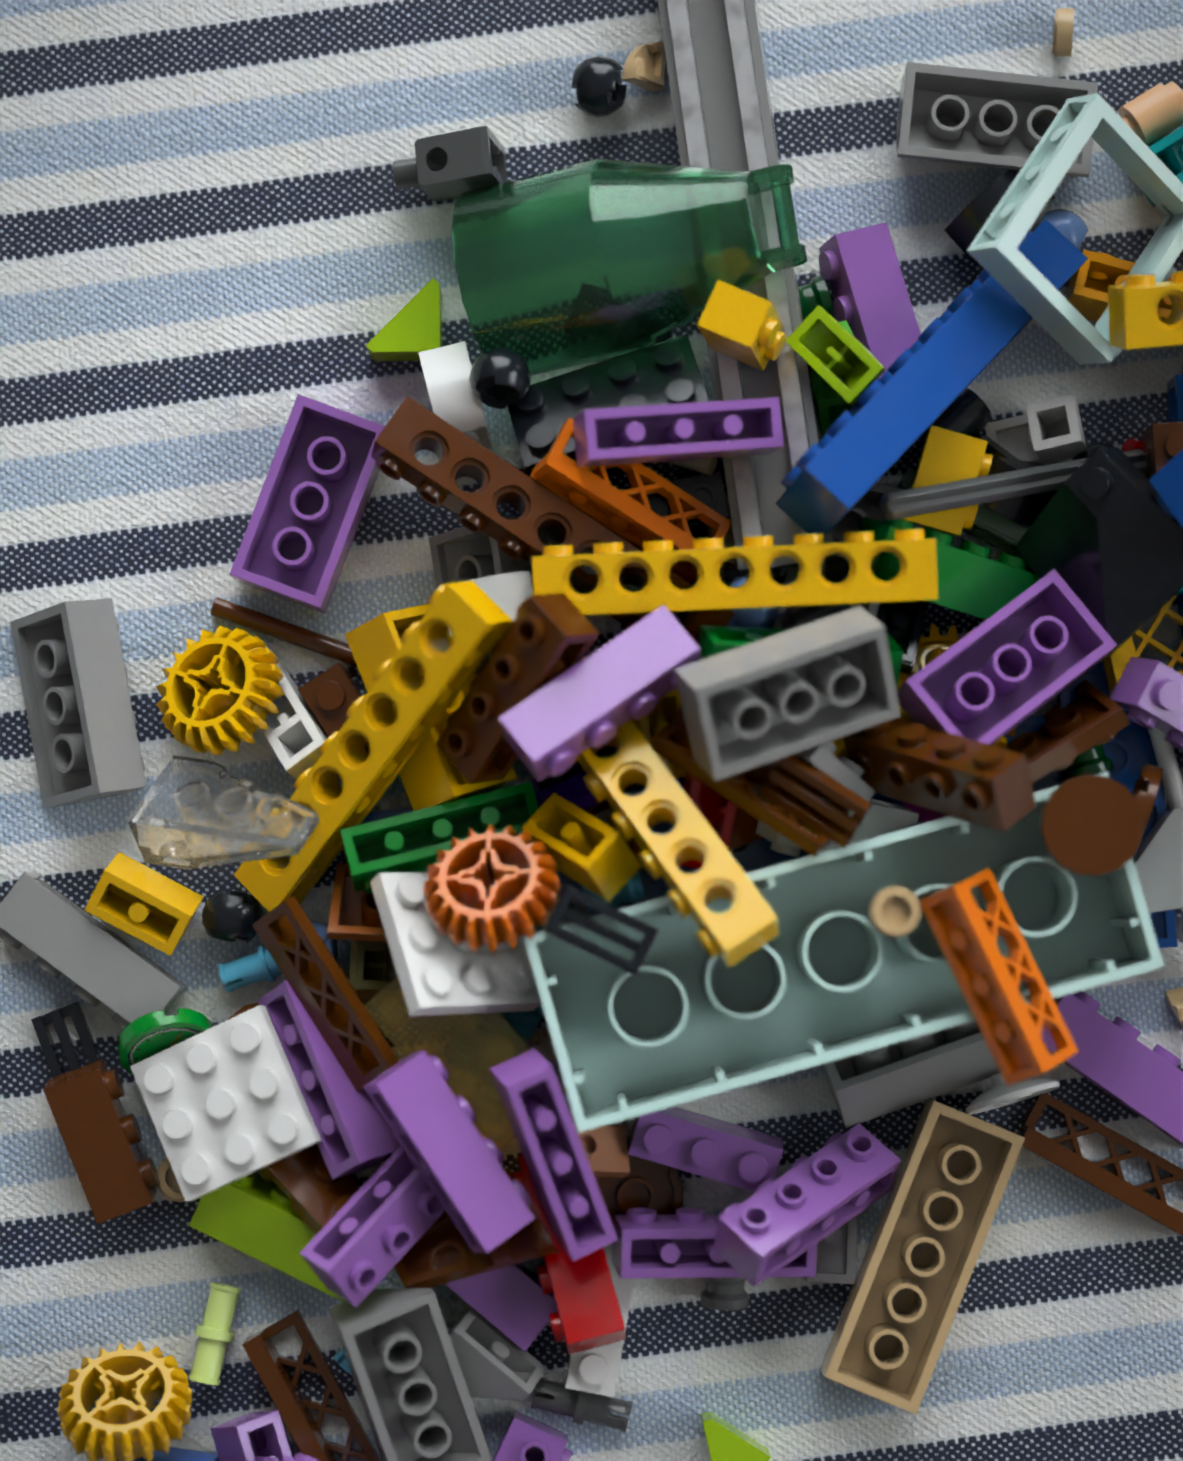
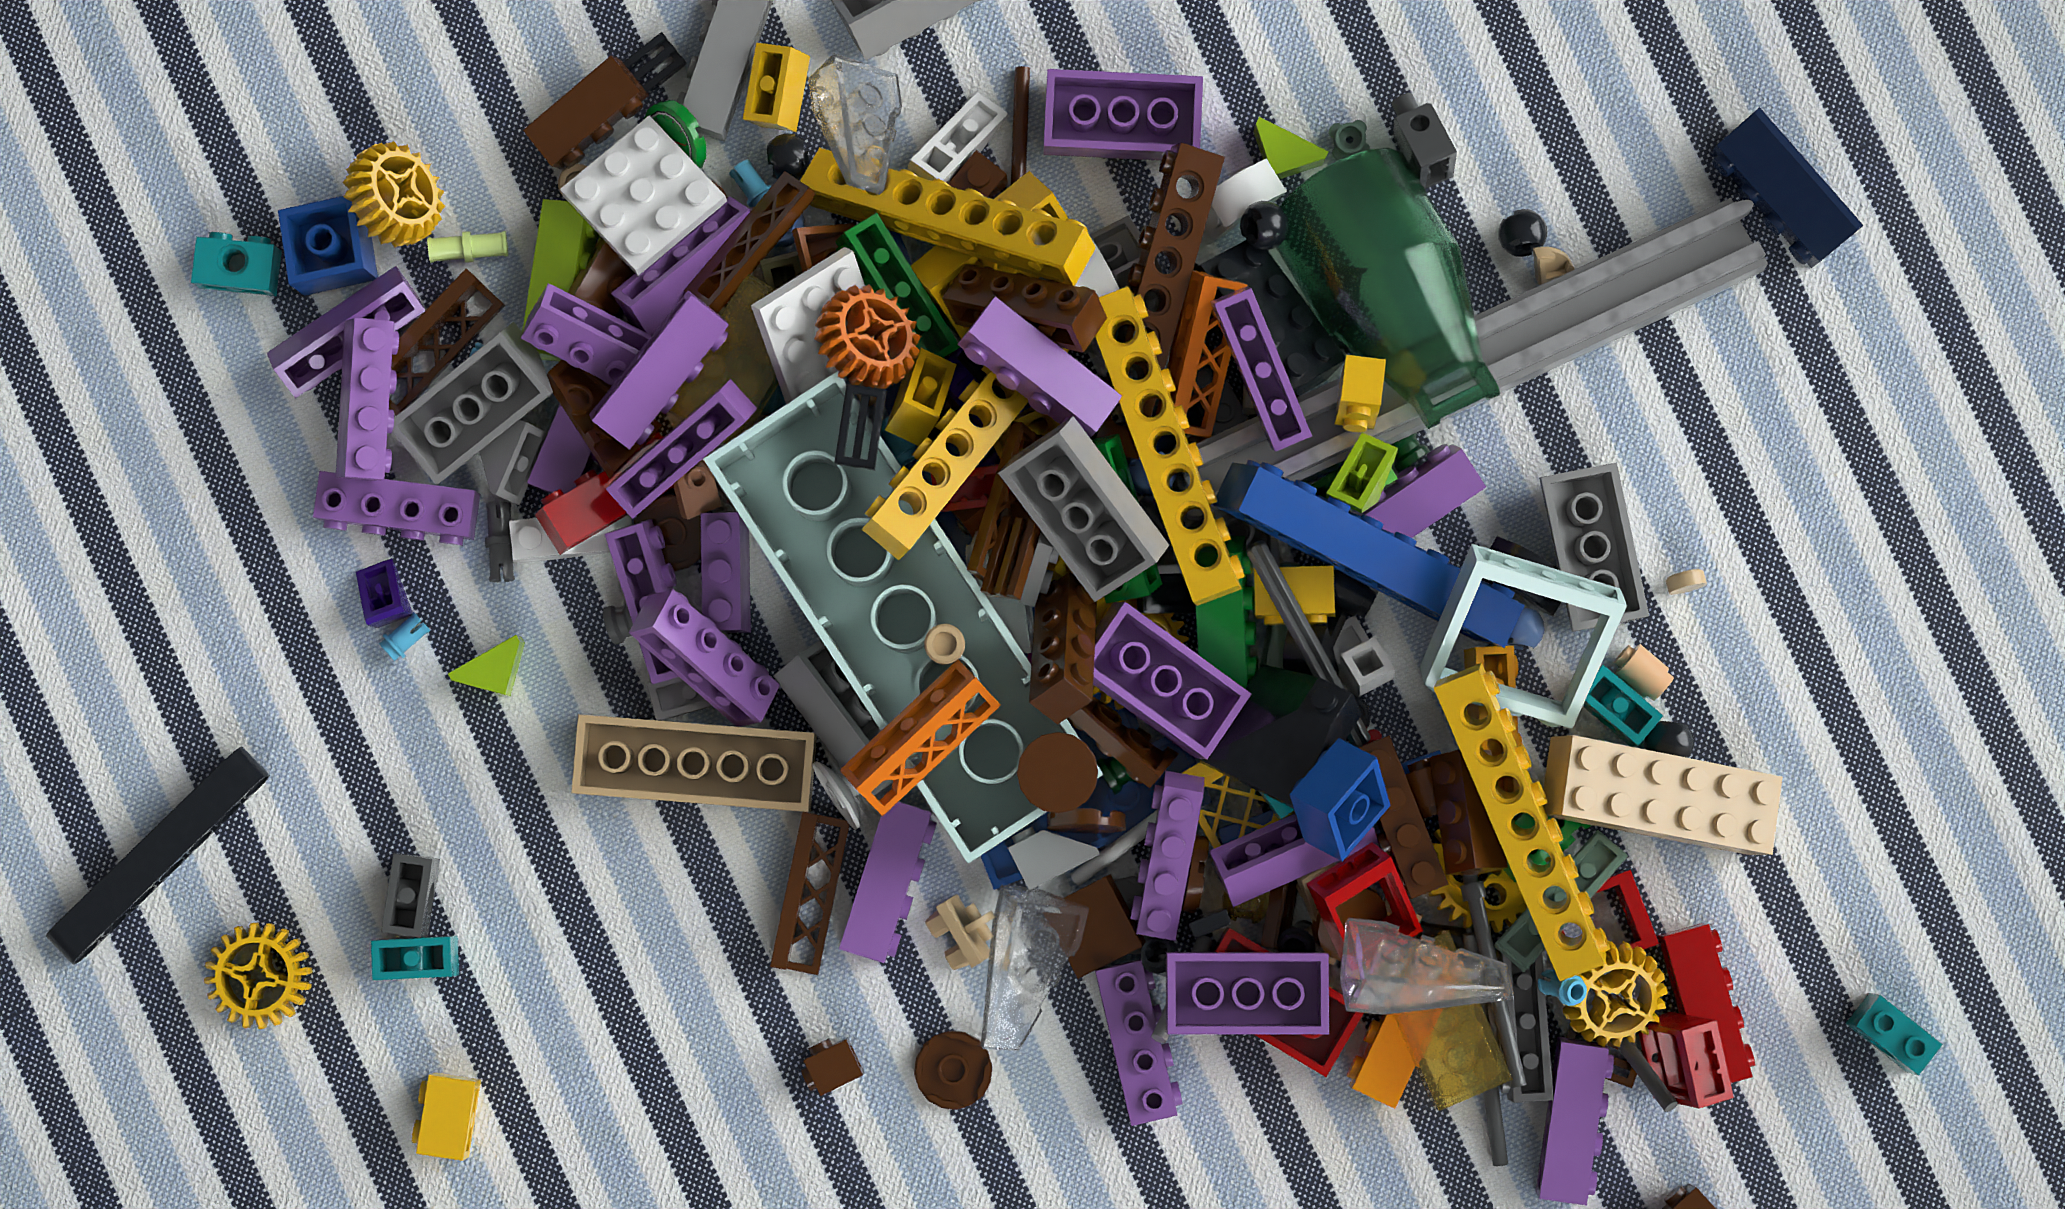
camera: 70 degrees right, 0 degrees up
yellow gear [156,626,284,756] -> none
none -> sand green plate [1329,120,1370,161]

